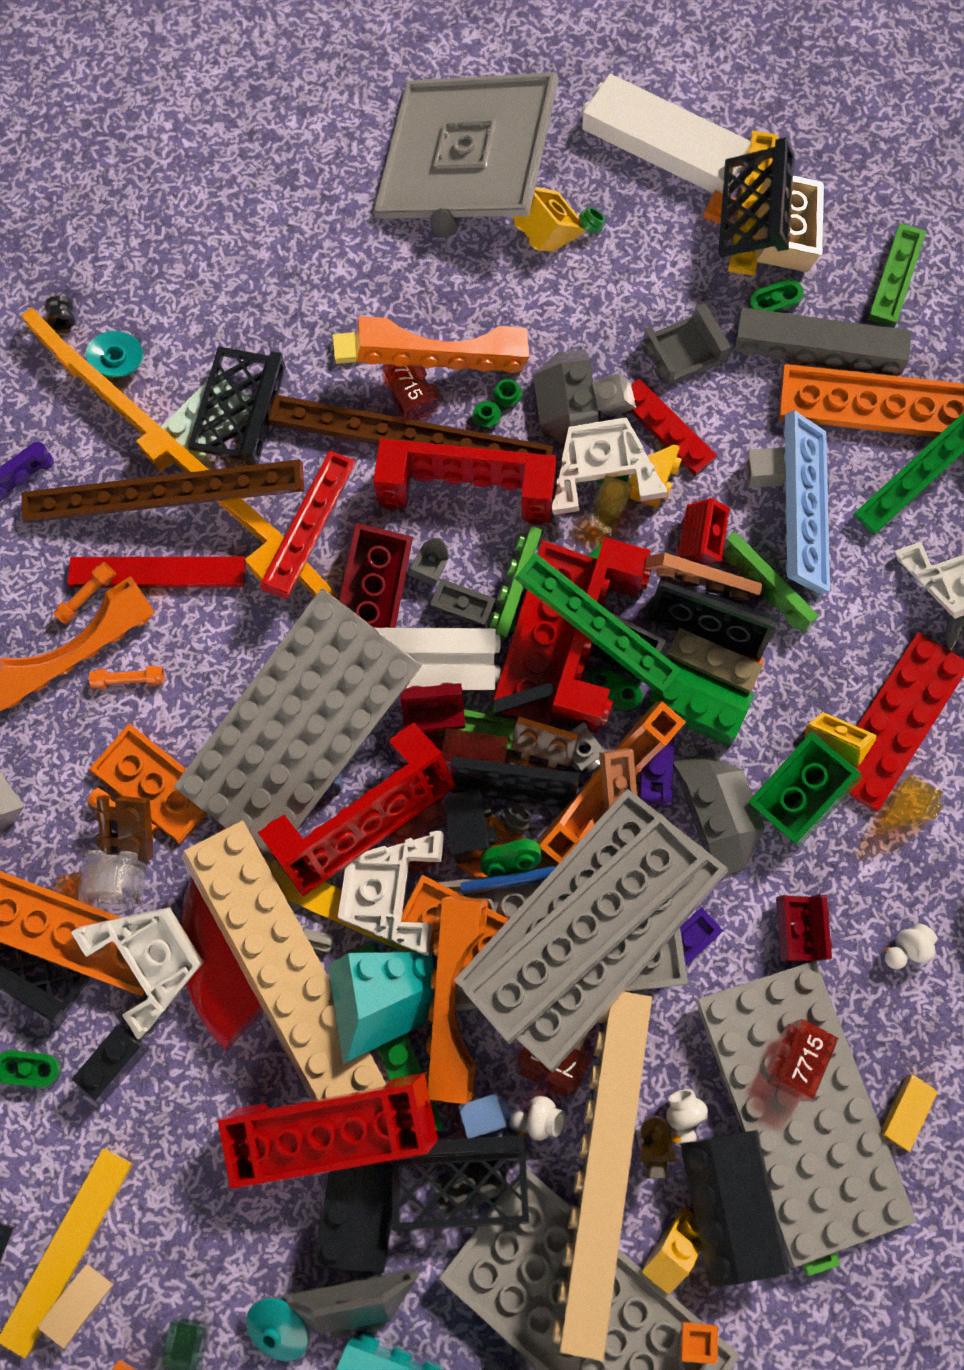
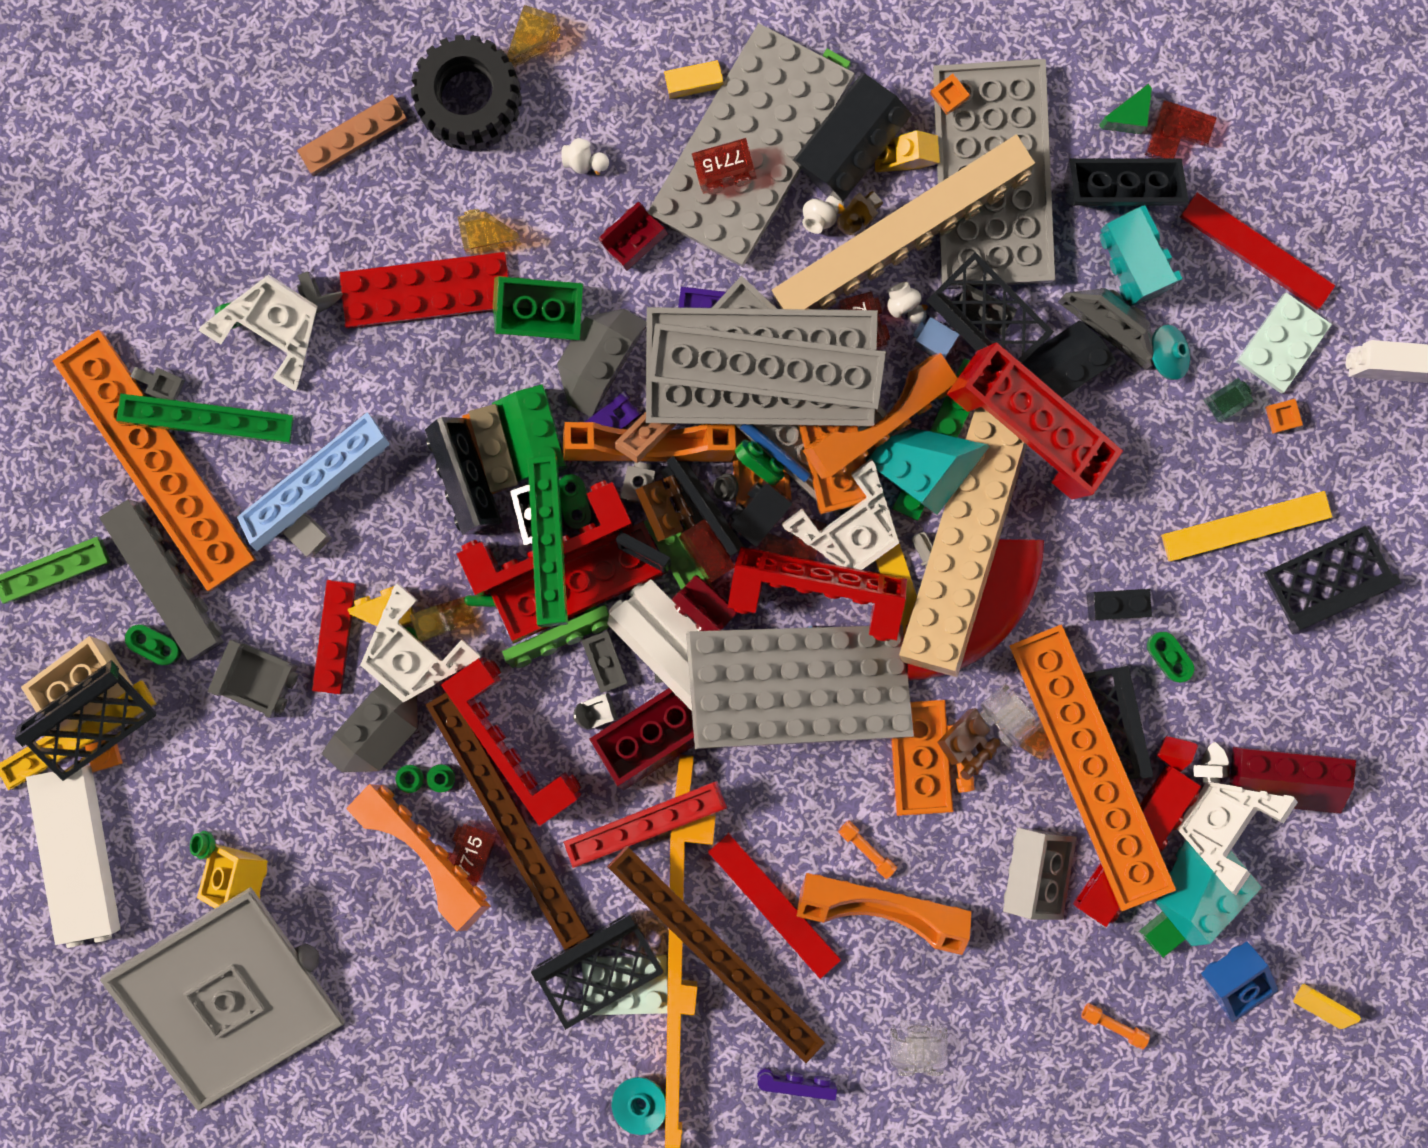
camera: 135 degrees left, 15 degrees up
tan slope [37,1264,114,1349] -> none
orange bar [53,562,116,625] -> none
white wing [71,907,204,1040] -> none
light yellow tile [333,332,356,364] -> none
light grey brick [592,373,636,417] -> none
nougat plate [645,553,762,601] -> none
red brick [678,498,730,565] -> none
bright green plate [722,532,819,633] -> none
yellow slope [804,712,877,767] -> none

